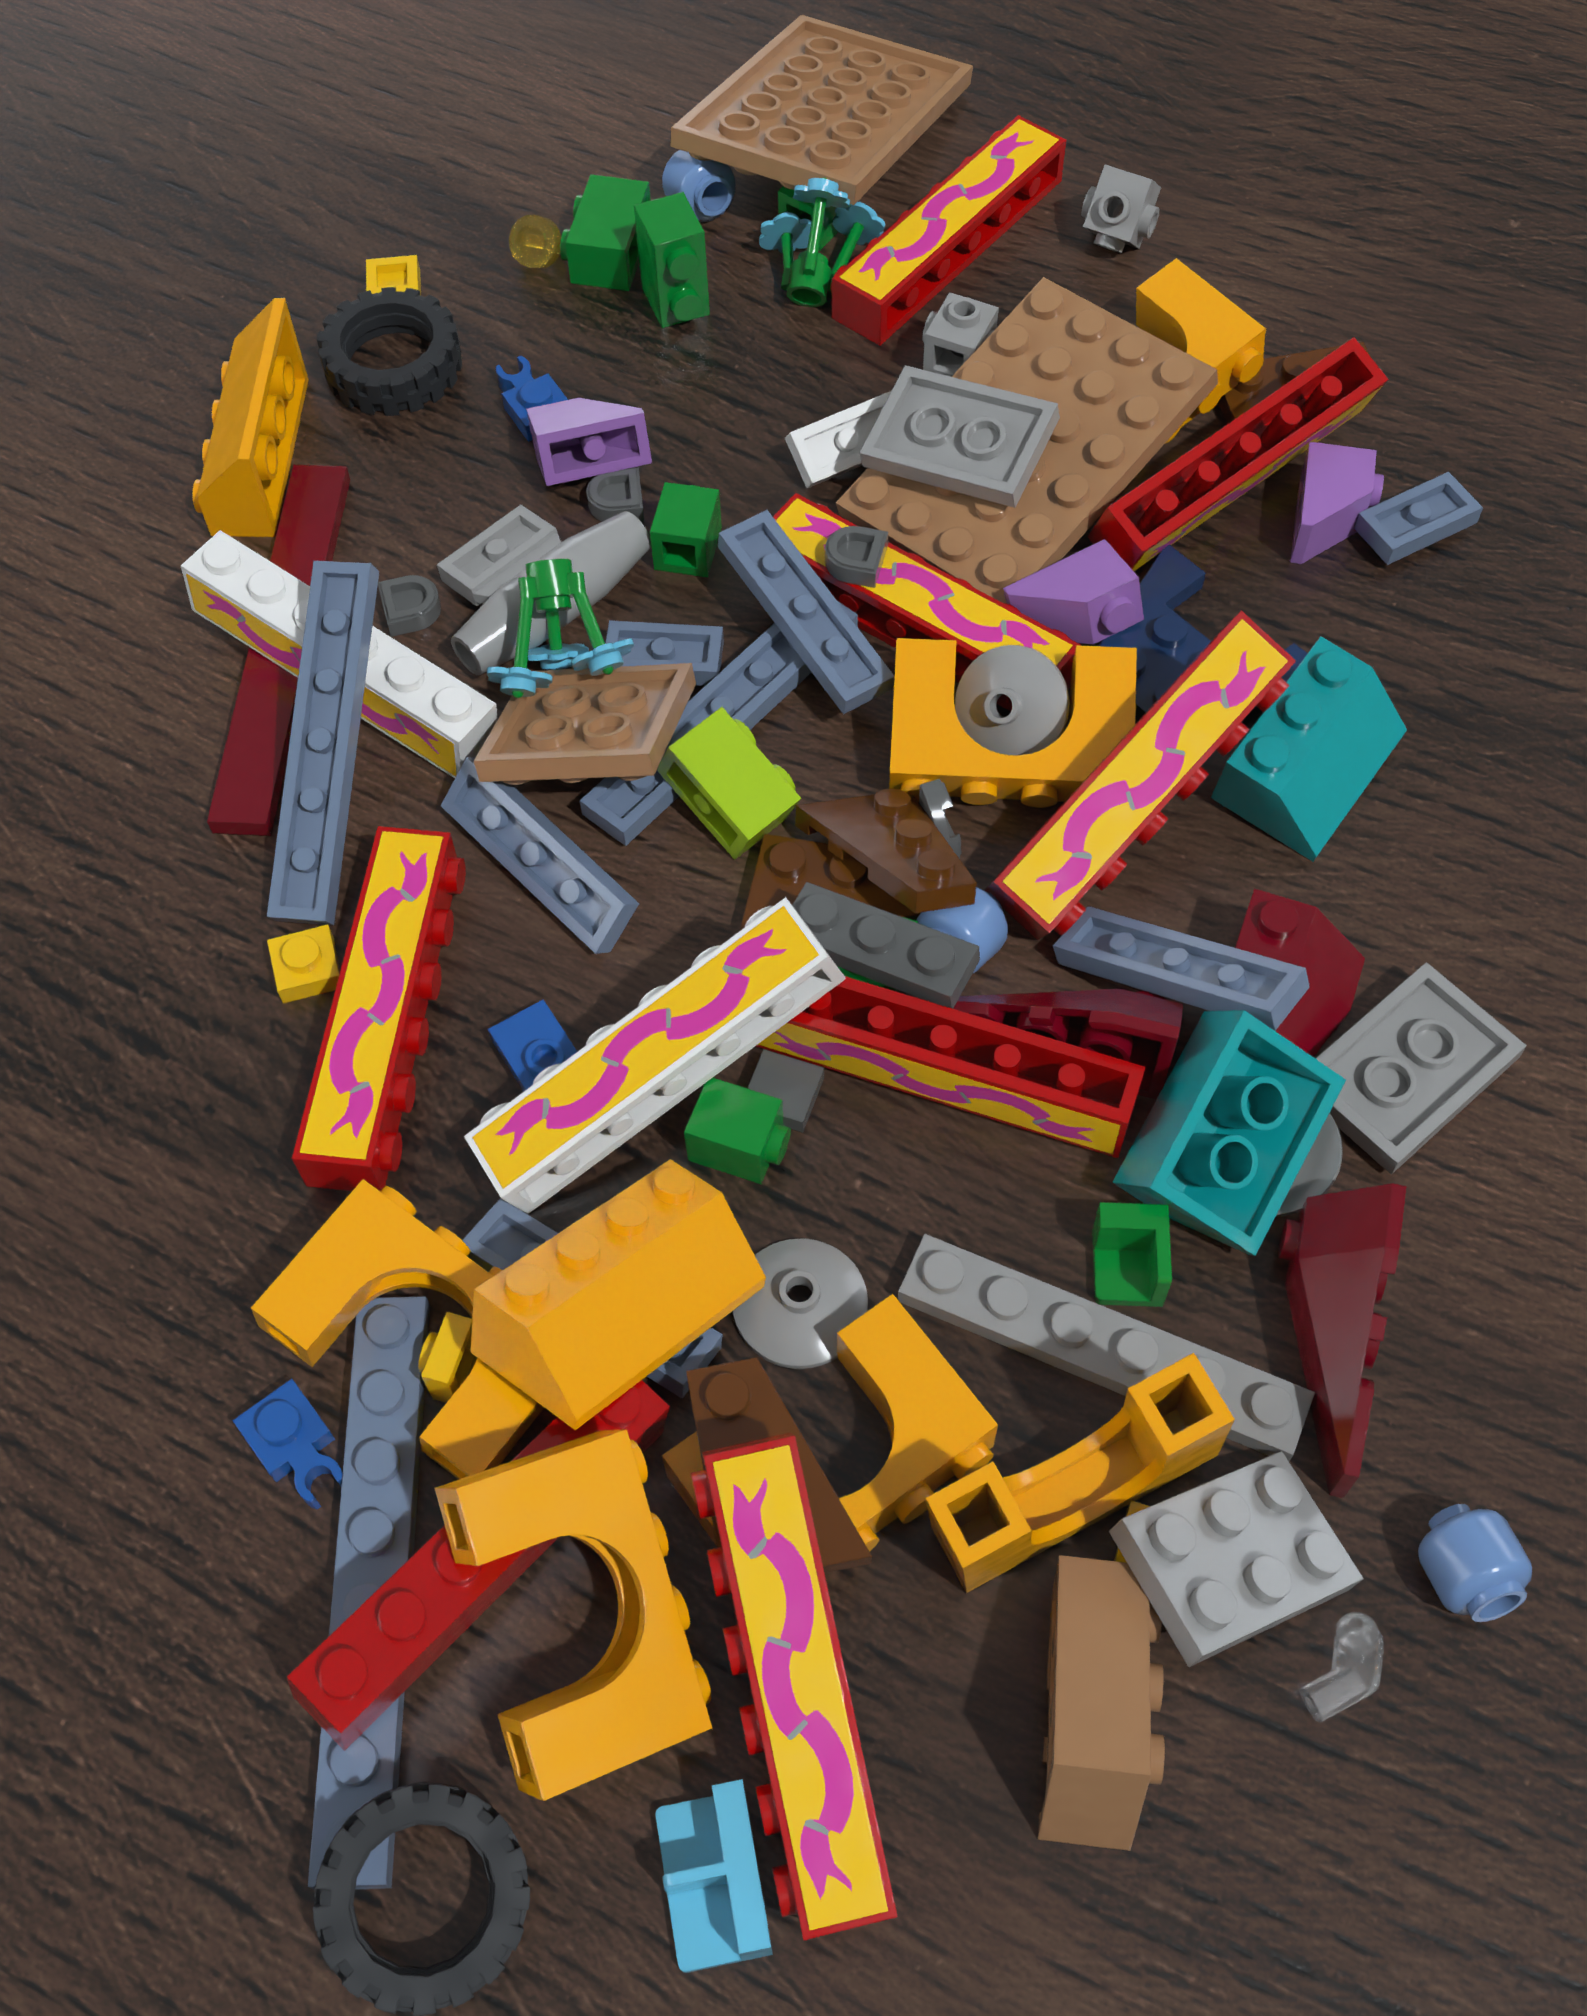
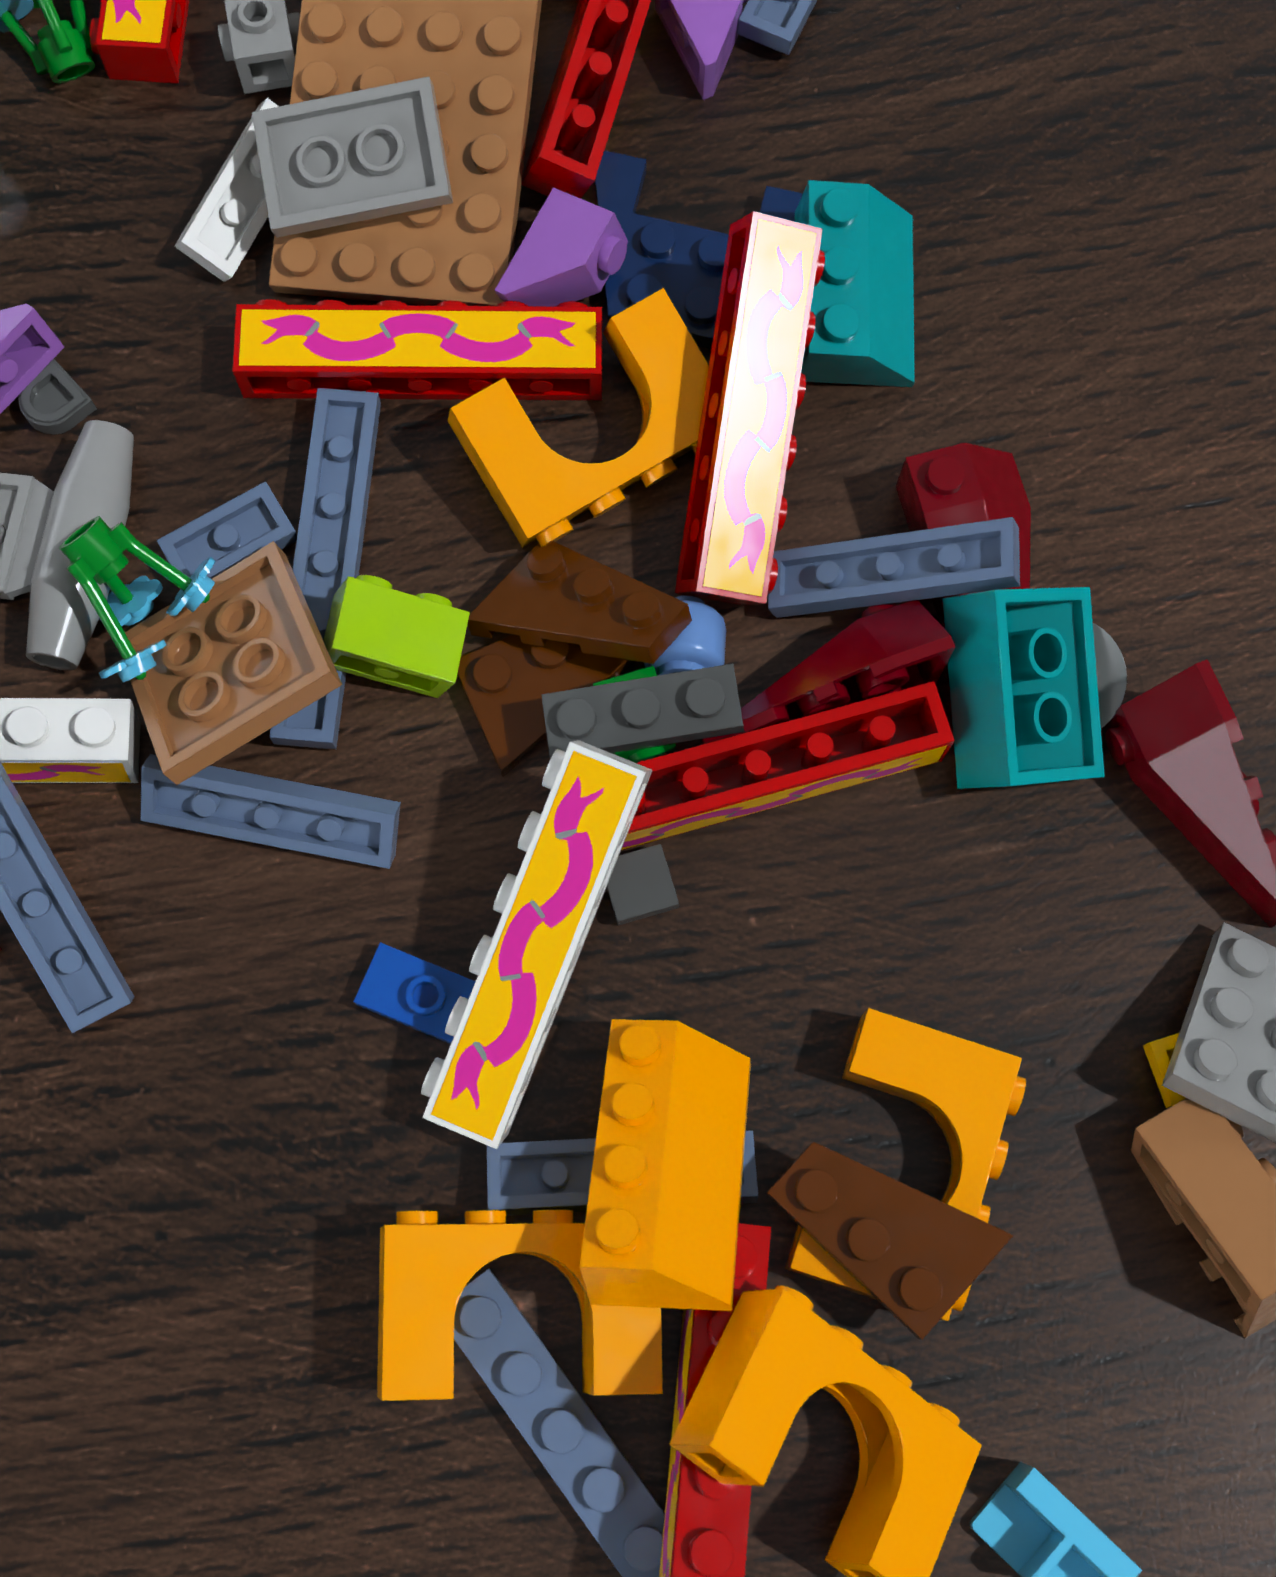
camera: 40 degrees left, 15 degrees up
blue plate [233,1379,343,1509] -> none
yellow plate [267,924,341,1004] -> none
brick [292,826,466,1191] -> none
yellow plate [418,1312,477,1403] -> none
green brick [650,482,722,577] -> none
green brick [684,1078,791,1184] -> none
brick [691,1432,898,1941] -> none
sand blue plate [718,510,895,715] -> none
light grey dish [733,1239,868,1369] -> none
dark grey tile [825,526,889,588] -> none
light grey plate [898,1234,1315,1461] -> none
dark grey tile [919,779,961,859] -> none
light orange arch [925,1353,1235,1593] -> none
light grey dish [955,645,1070,755] -> none
green panel [1092,1202,1172,1307] -> none
light grey plate [1316,962,1527,1175] -> none

